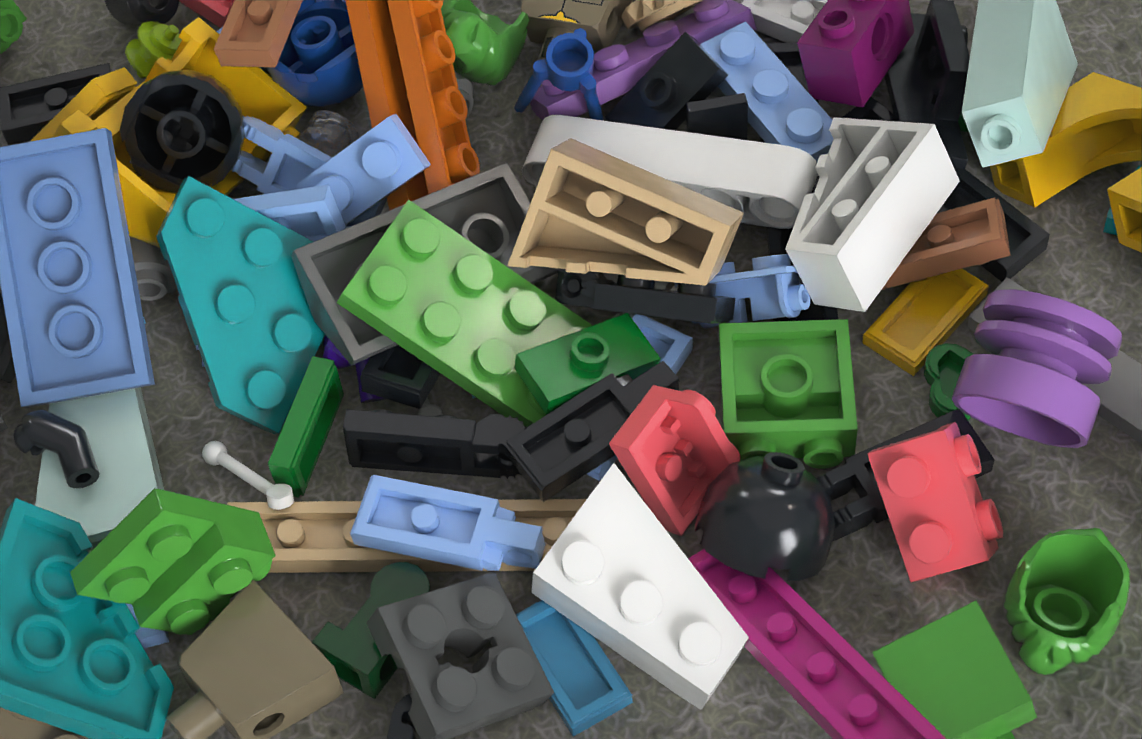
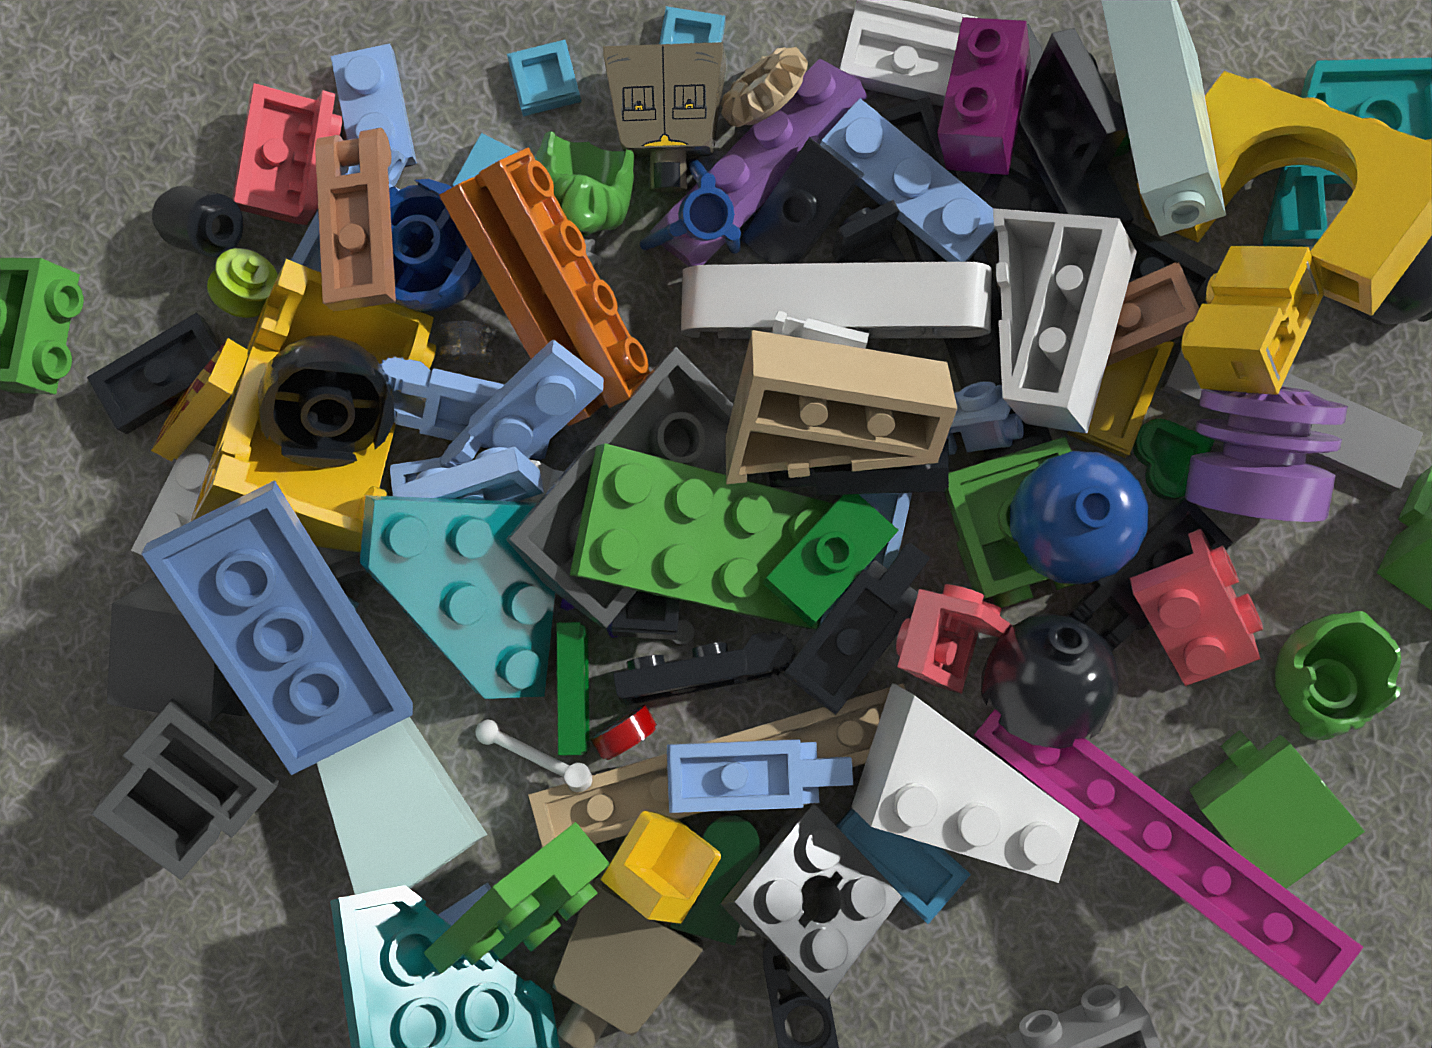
camera: 20 degrees left, 25 degrees up
black arm [13,410,100,488] -> none
none -> red tile [590,705,657,760]
none -> yellow panel [600,811,721,924]
none -> blue cylinder [1010,451,1148,585]
none -> yellow piece [1181,246,1324,395]

